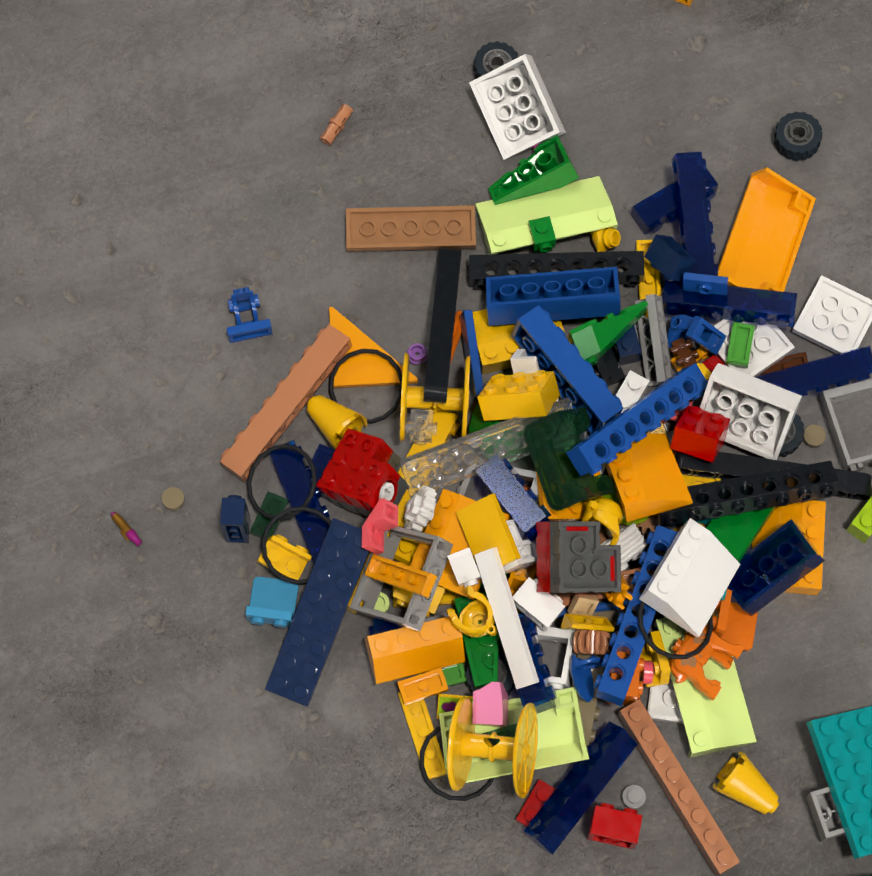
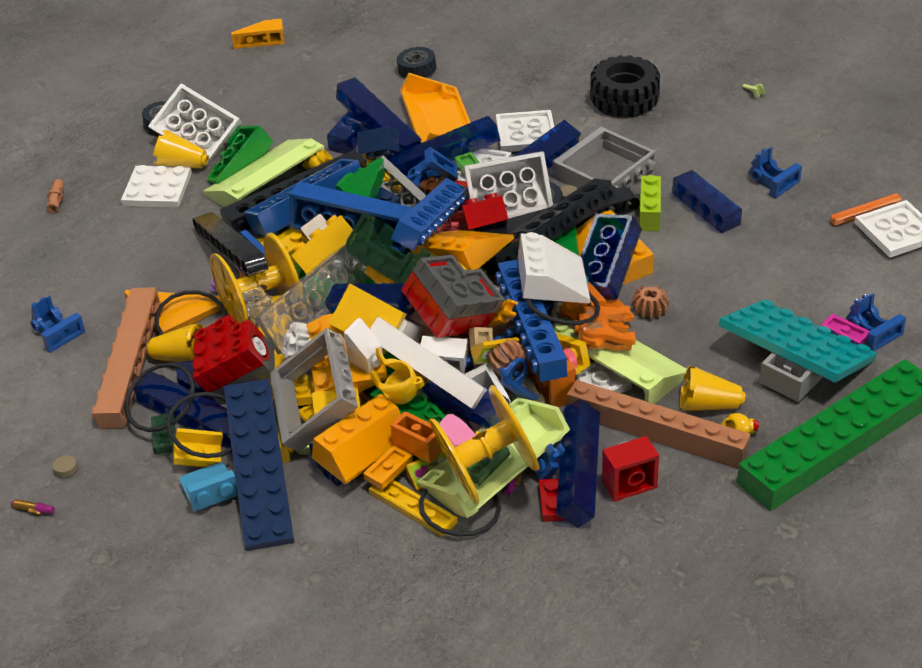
camera: 30 degrees left, 30 degrees down
dark blue brick [220,495,251,543] -> none
medium nougat plate [346,205,476,251] -> none
coral slope [362,498,398,555] -> none
light orange tile [364,554,437,598] -> none
green bracket [528,216,556,253] -> none
blue plate [683,272,728,295] -> none
none -> white plate [121,165,192,208]
none -> yellow cone [154,130,209,169]
none -> orange brick [390,411,442,463]
none -> blue plate [535,444,565,480]
none -> nougat gear [632,285,669,319]
none -> yellow animal [722,413,759,435]

